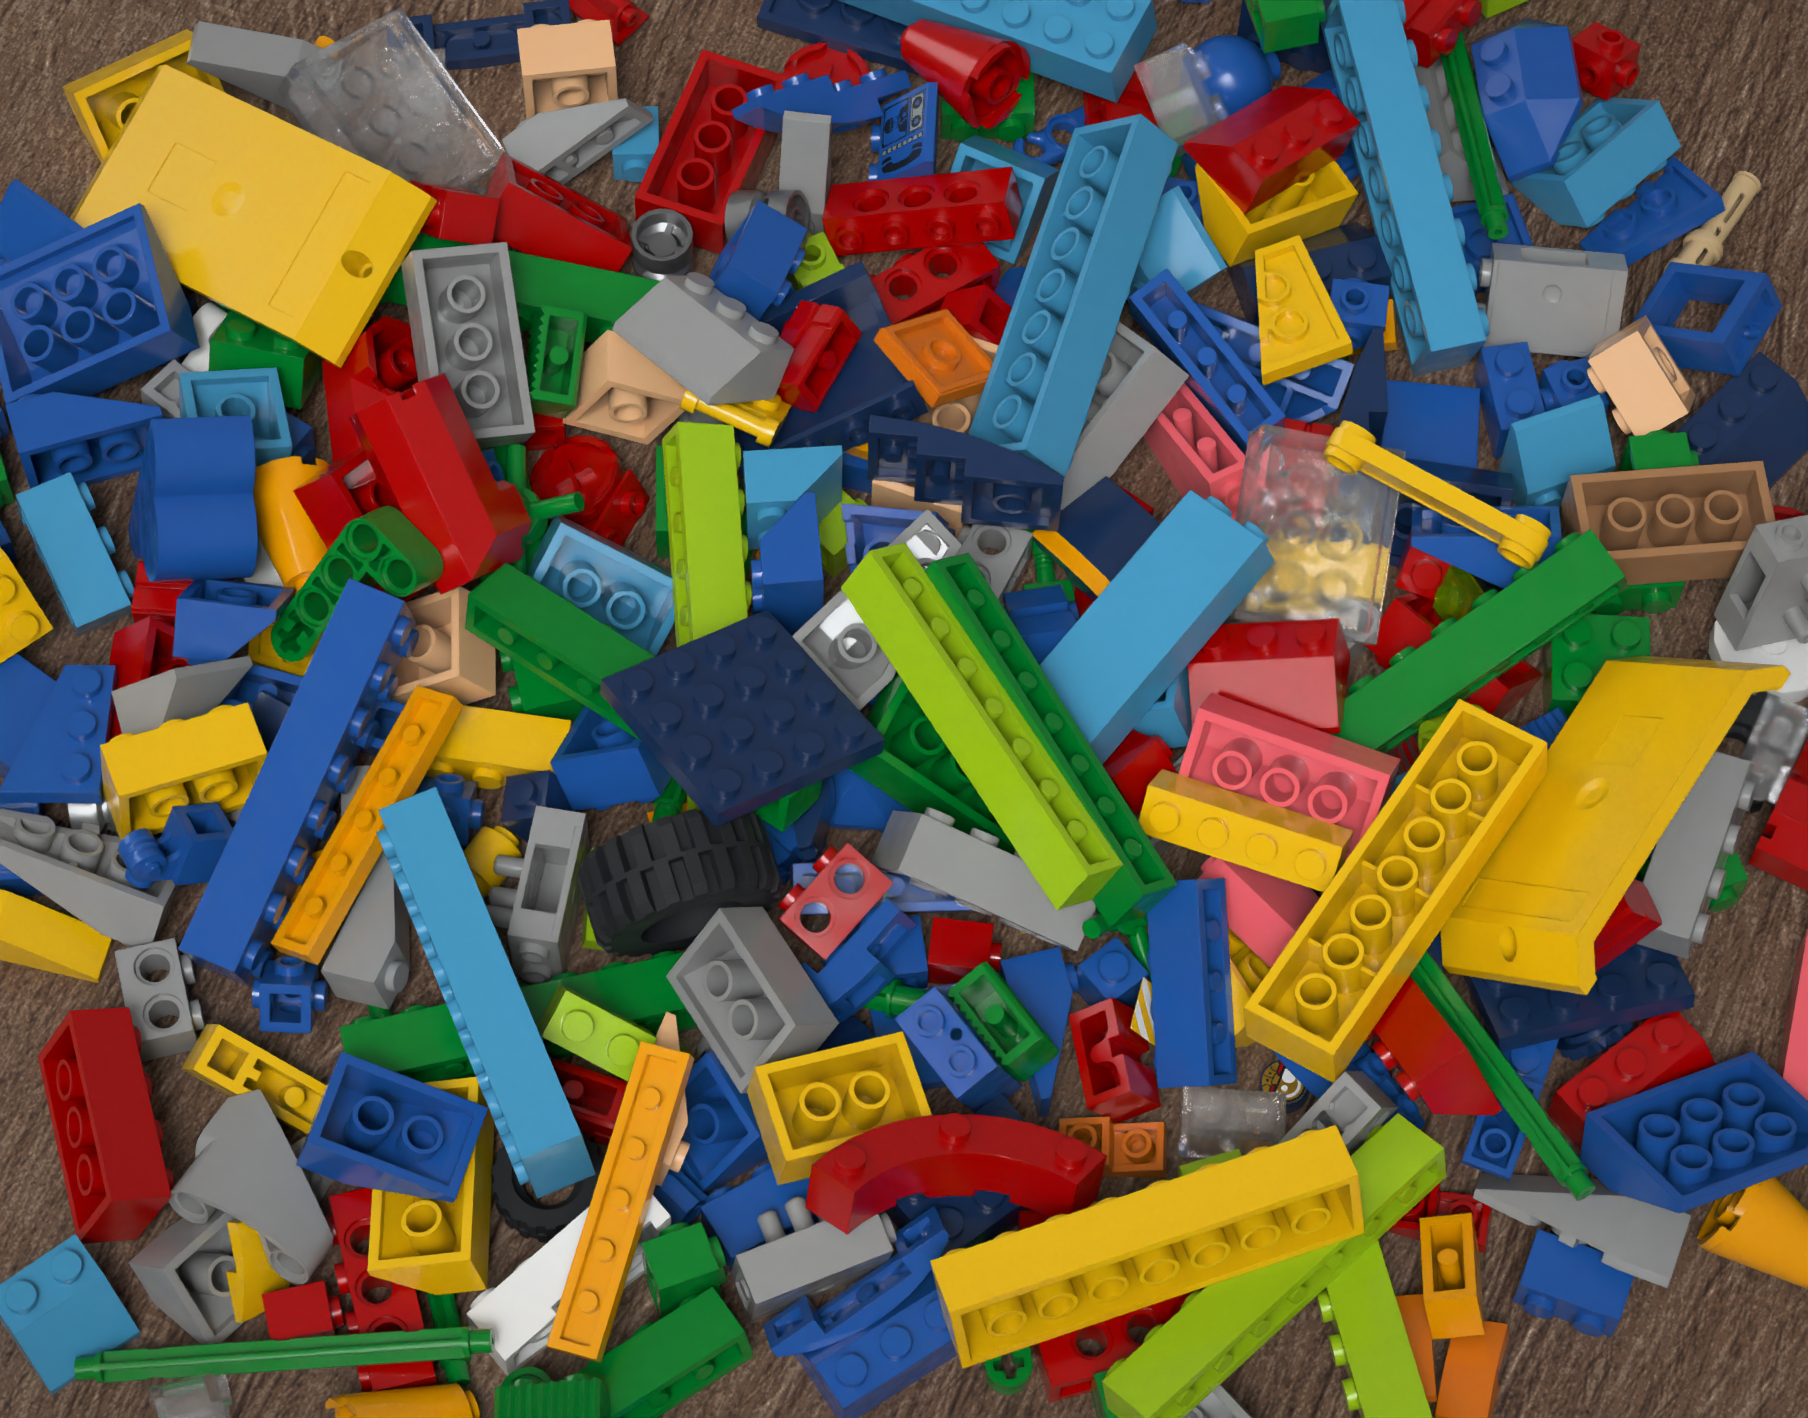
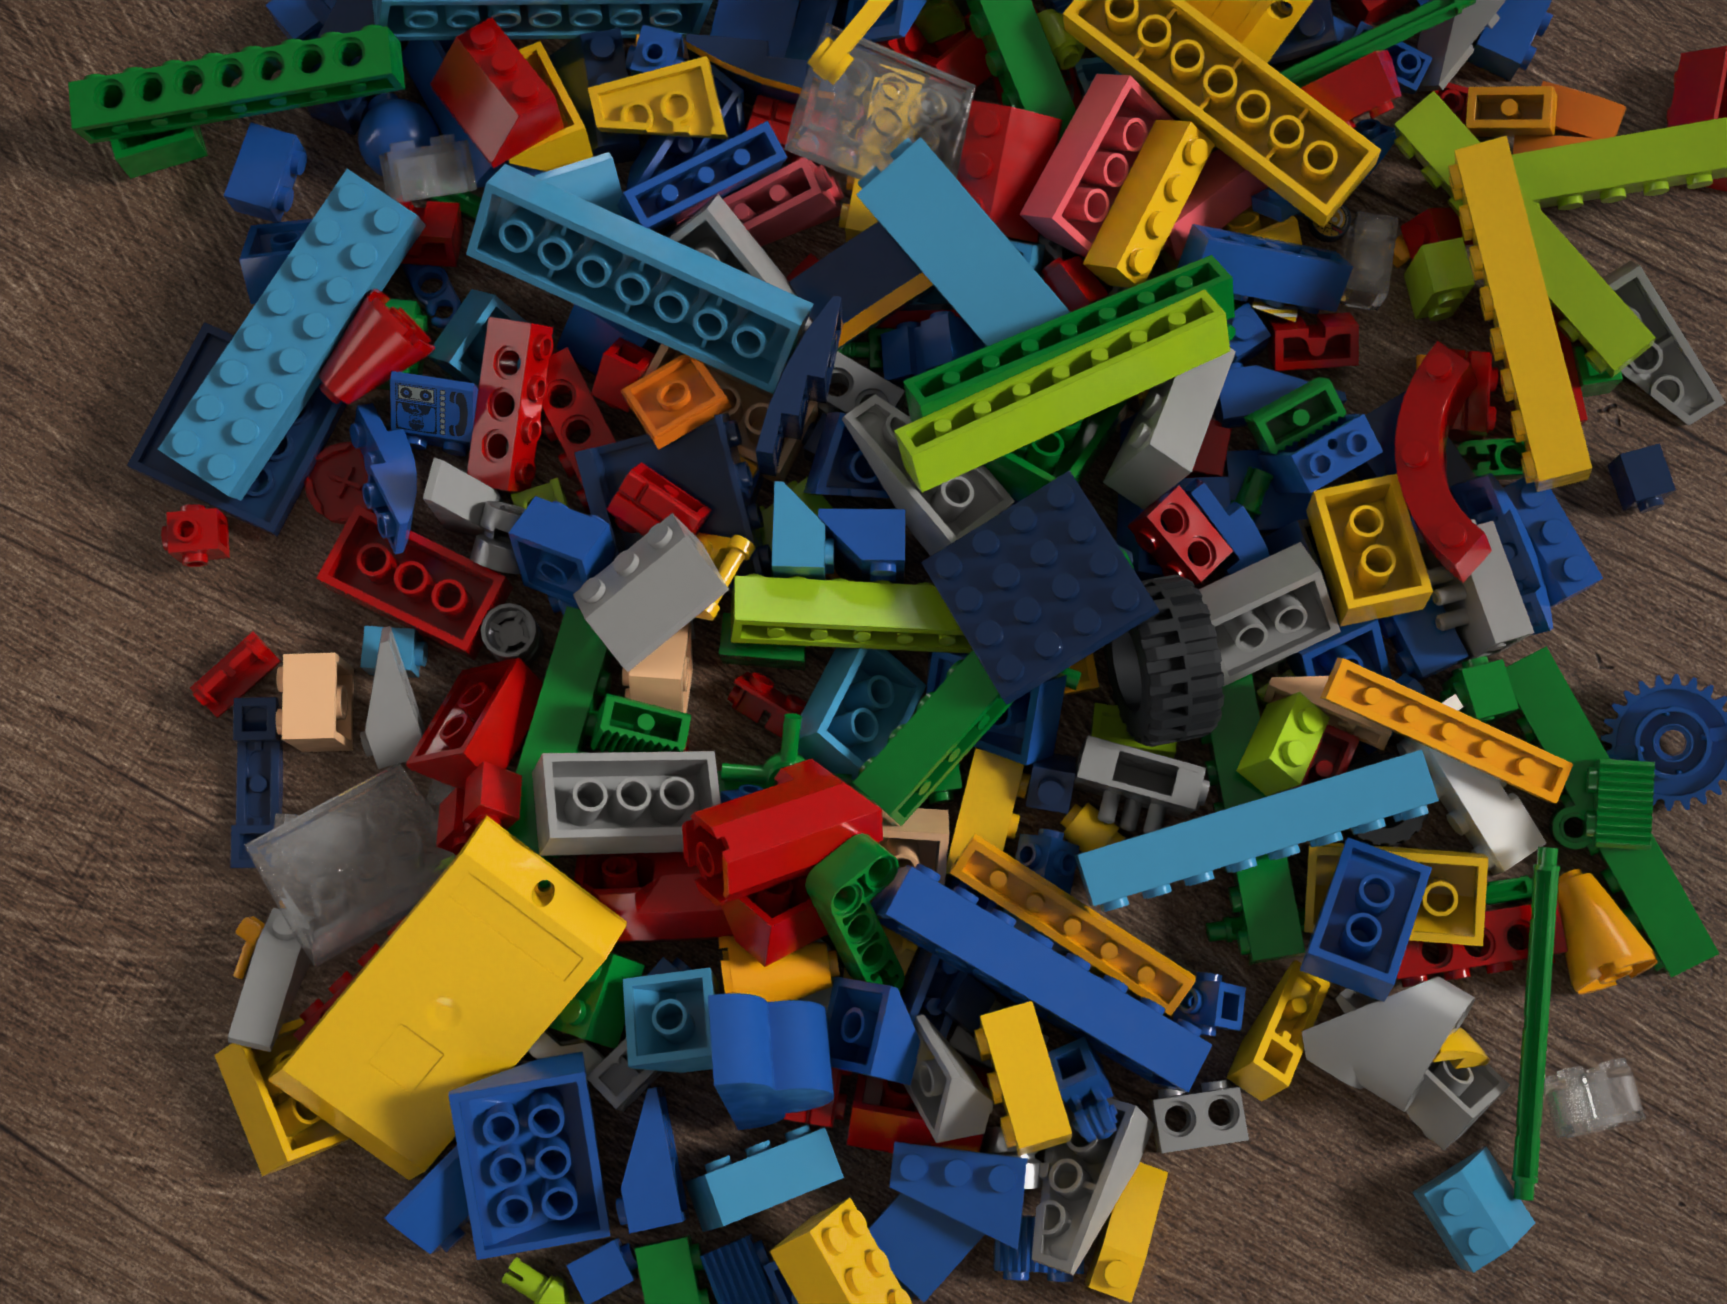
camera: 80 degrees left, 15 degrees up
red brick [38,1007,173,1244] -> none
red brick [262,1280,345,1341] -> none
light grey slope [321,851,410,1010] -> none
red tile [529,435,624,525] -> none
orange slope [1059,1116,1168,1178] -> none
light grey brick [1276,1071,1399,1156] -> none

